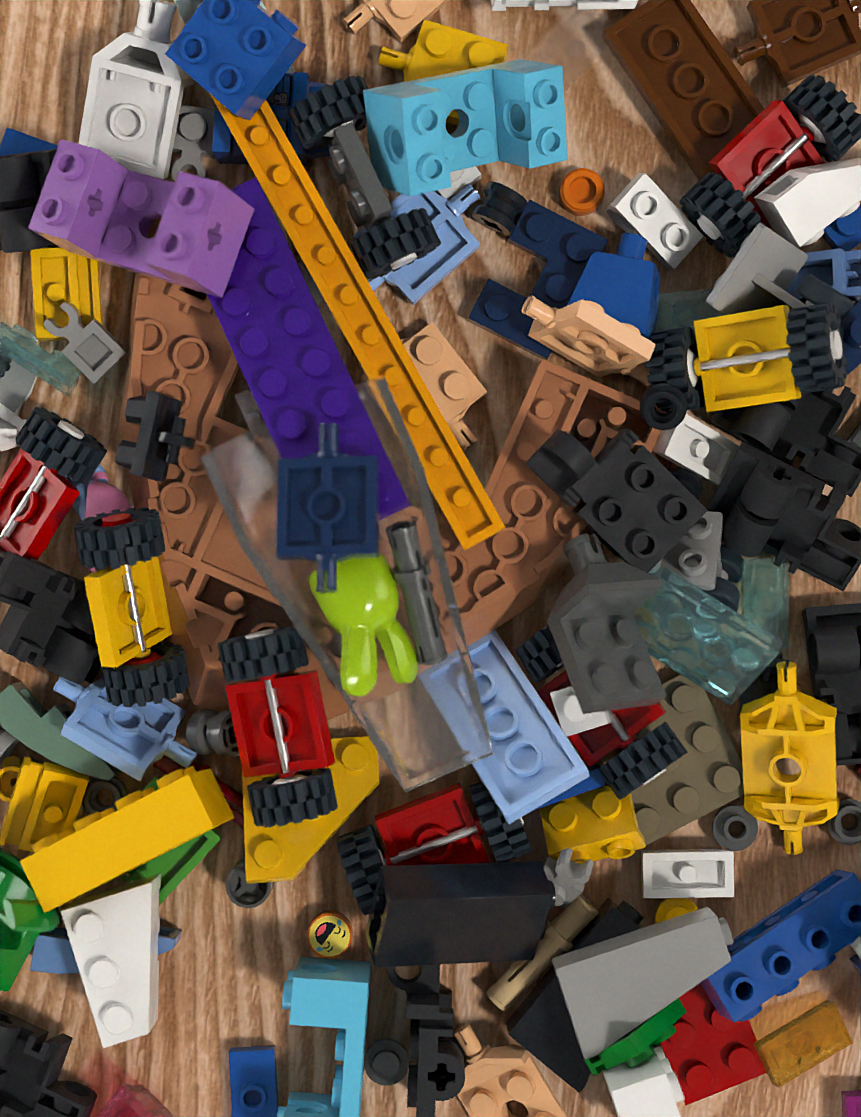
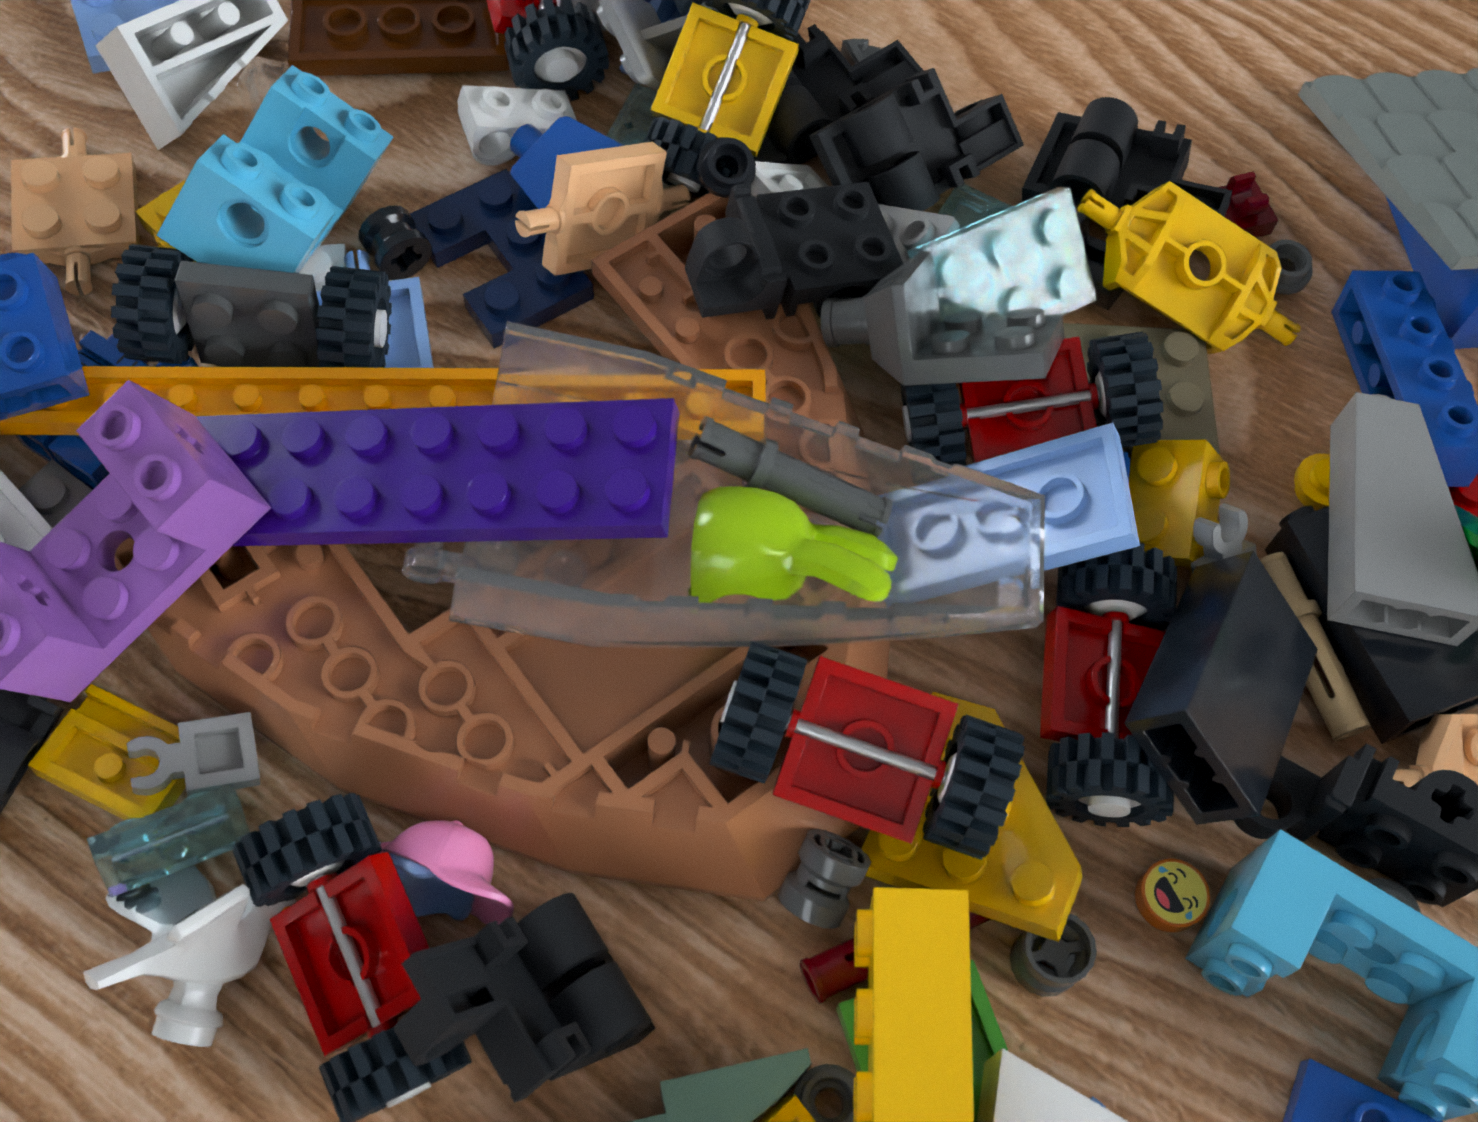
camera: 65 degrees left, 25 degrees down
light blue plate [53,676,197,781] -> none
plate [74,507,190,707] -> none
black hips [115,391,196,483] -> none
dark blue plate [276,423,379,593] -> none
white plate [550,686,611,737] -> none
orange tile [559,168,605,216] -> none
white plate [640,849,734,898] -> none
dark grey plate [712,805,758,851] -> none

